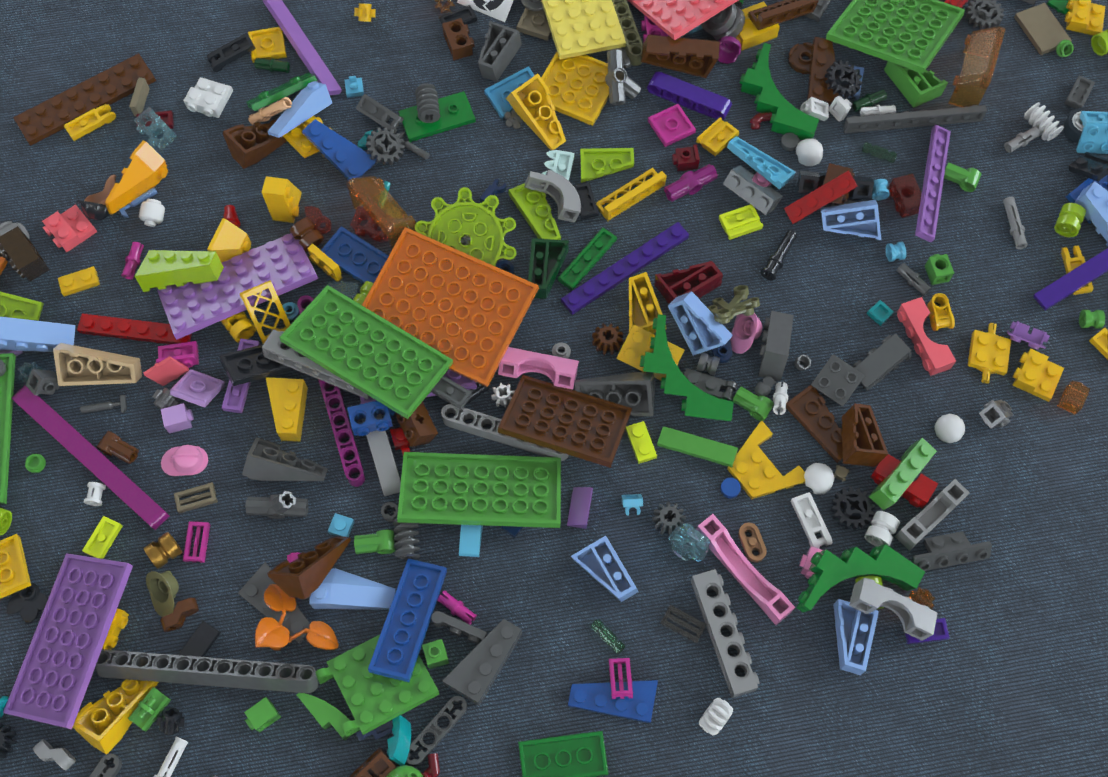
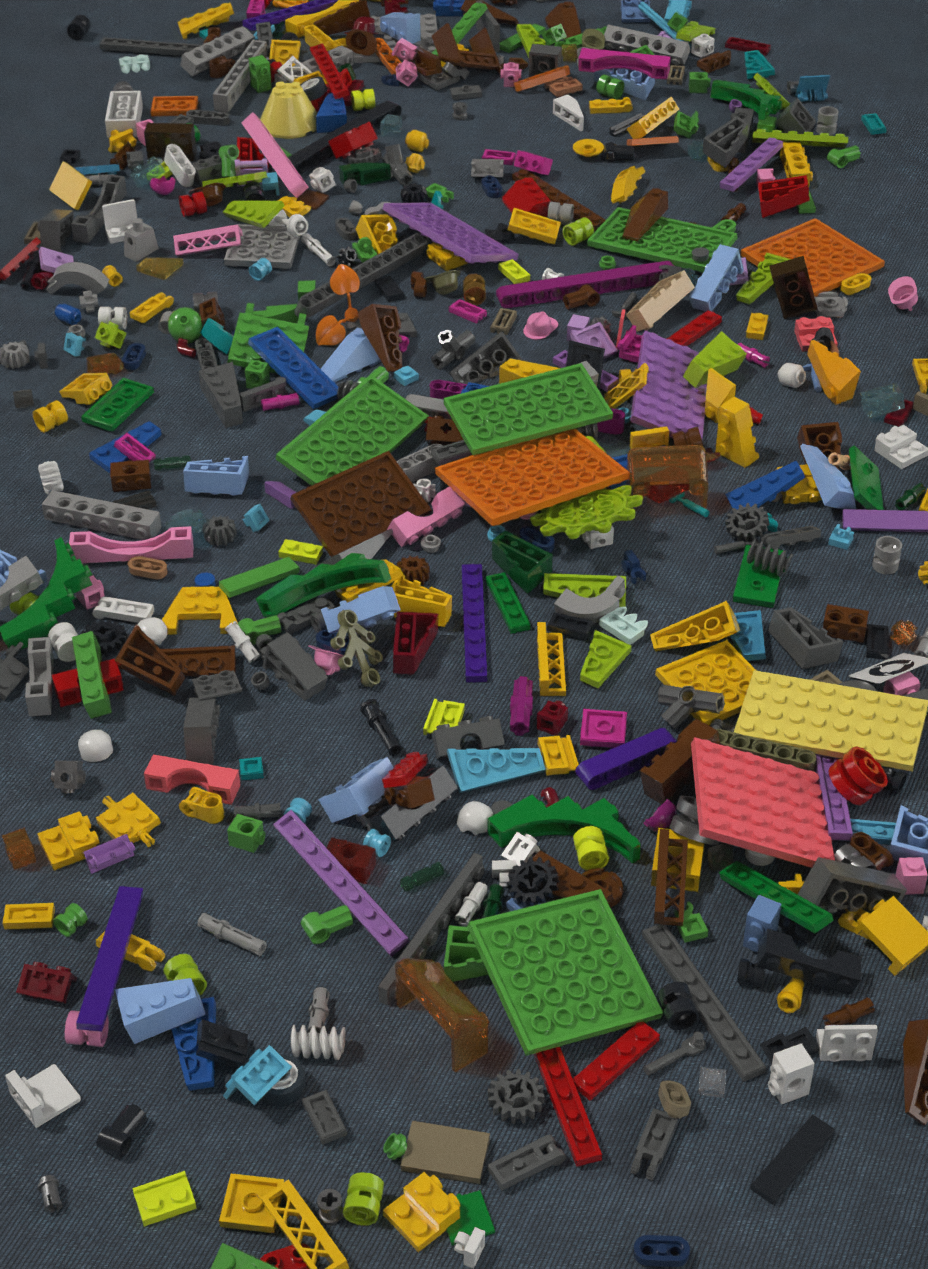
camera: 125 degrees right, 25 degrees down
none -> reddish brown brick [110,459,151,492]
none -> neon yellow wheel [573,826,609,871]
none -> light grey wheel [872,536,902,574]

